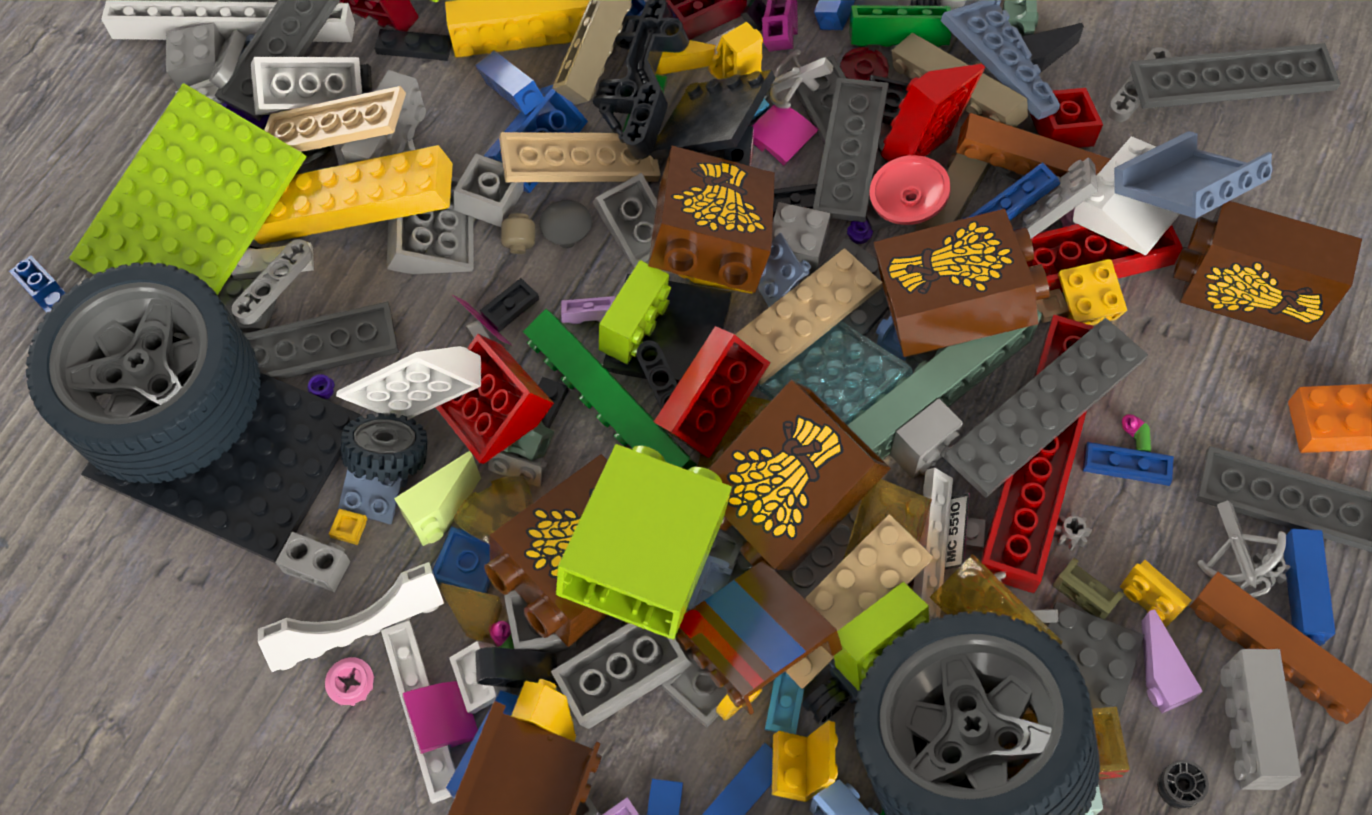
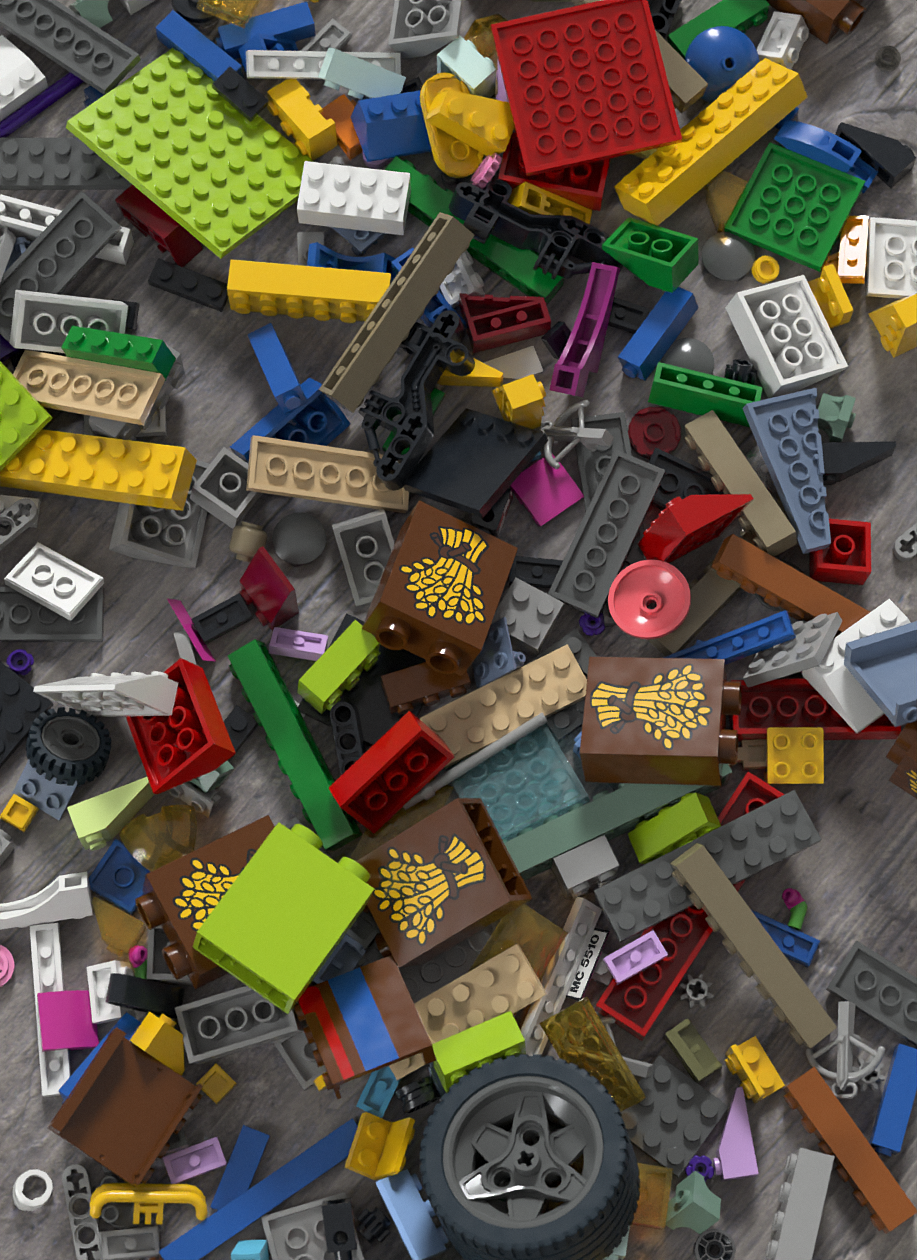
camera: 10 degrees right, 10 degrees up
none -> white tile [4,542,104,621]
none -> green brick [61,326,176,381]
none -> yellow tile [196,1063,237,1105]
none -> dark red slope [239,546,299,631]
none -> reddish brown brick [381,662,471,715]
none -> light grey bar [403,713,548,810]
none -> lavender plate [603,930,668,985]
none -> lime brick [628,792,721,865]
none -> sand green brick [664,1171,721,1235]
none -> dark tan brick [670,843,837,1049]
none -> dark purple plate [686,1155,714,1183]

